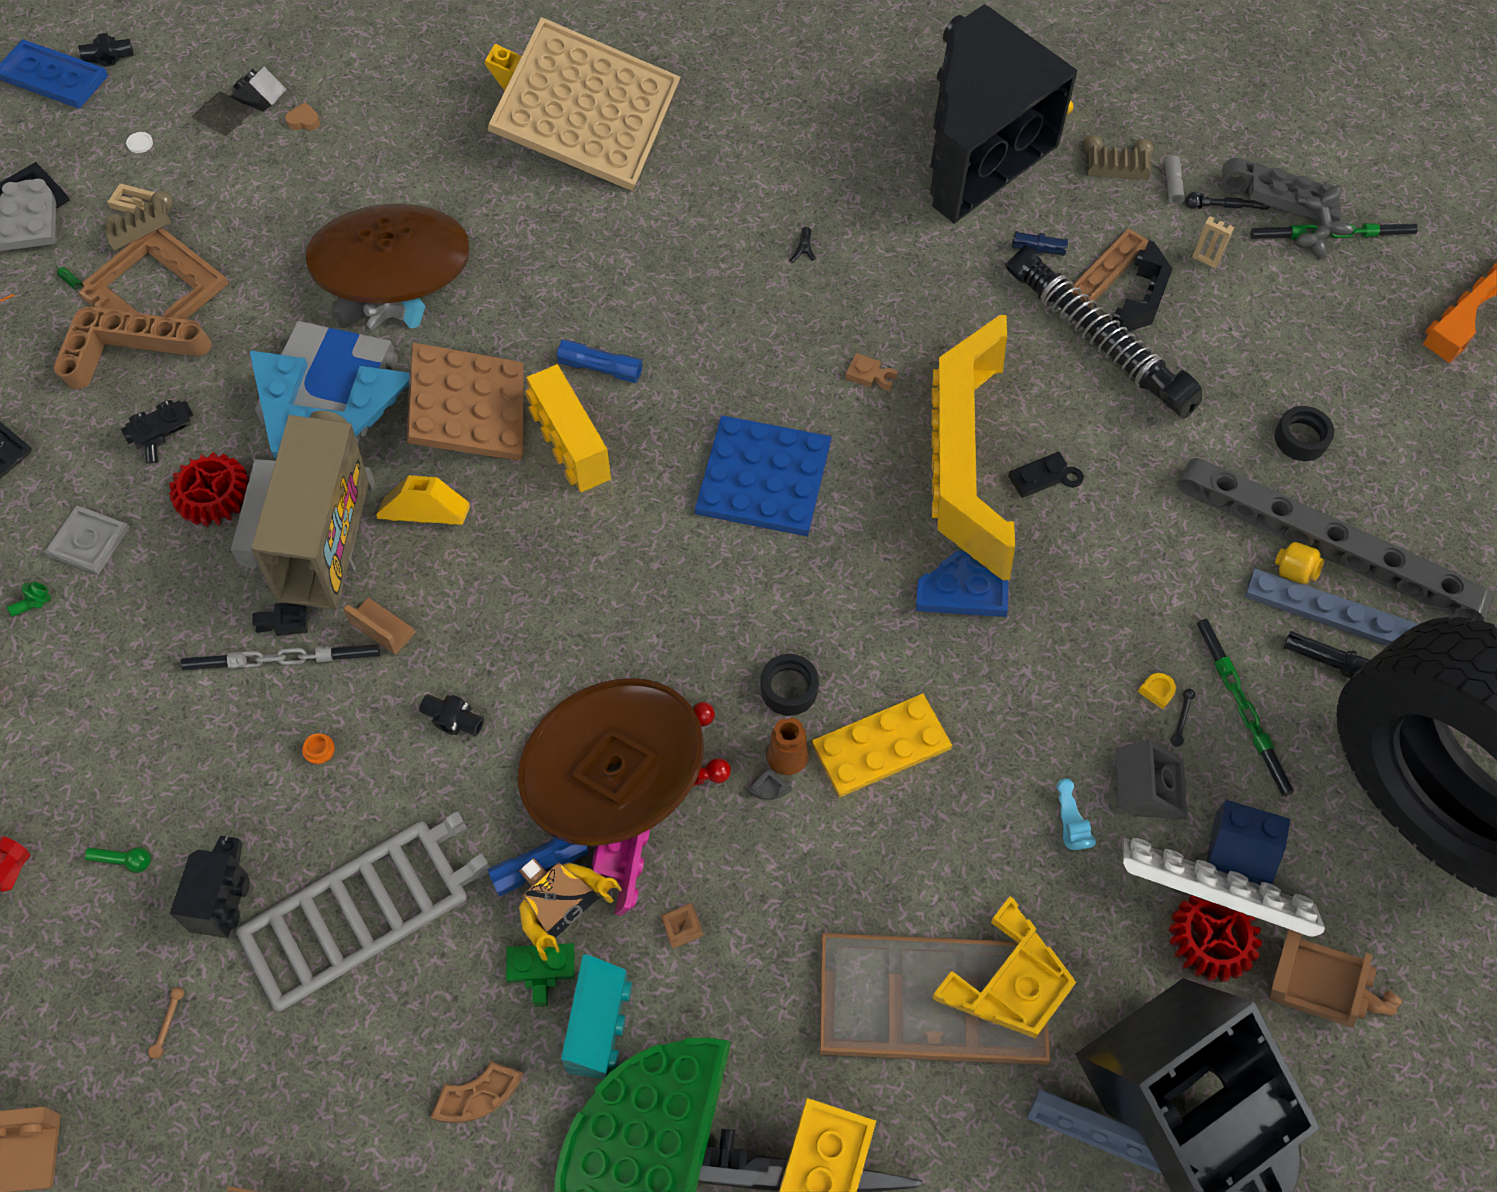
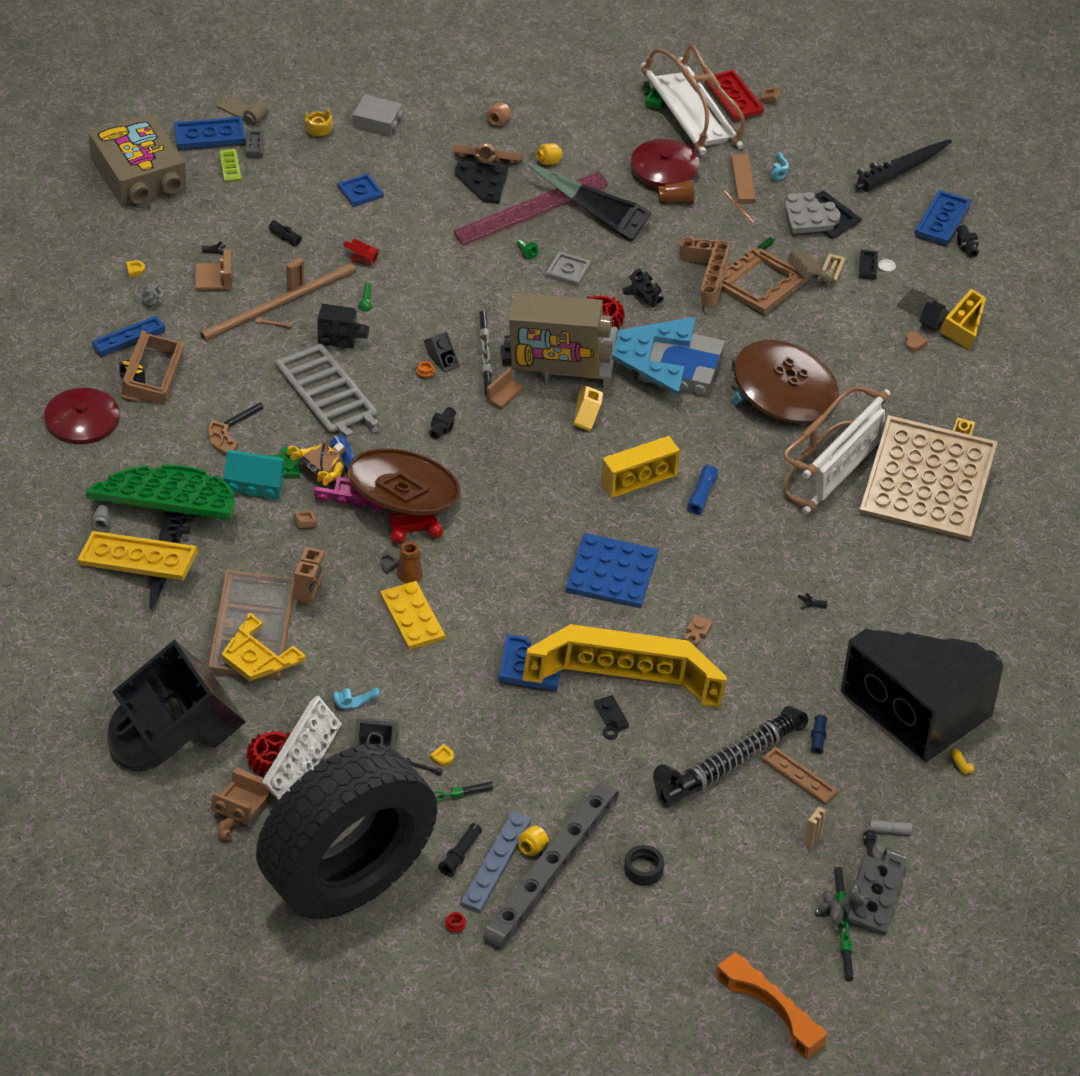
camera: 90 degrees right, 15 degrees down
medium nougat plate [406,342,523,460] -> none
black tyre [760,654,819,716] -> none
dark tan gear [1082,135,1154,180] -> none
black slope [1112,240,1173,332] -> none
none -> medium nougat piece [200,263,356,341]
none -> black piece [224,402,264,427]
none -> medium nougat tile [286,257,305,292]
none -> medium nougat hips [294,547,325,606]
none -> black slope [423,332,460,372]
none -> white piece [783,387,891,515]
none -> black plate [859,250,878,279]
none -> yellow wedge [940,289,986,350]

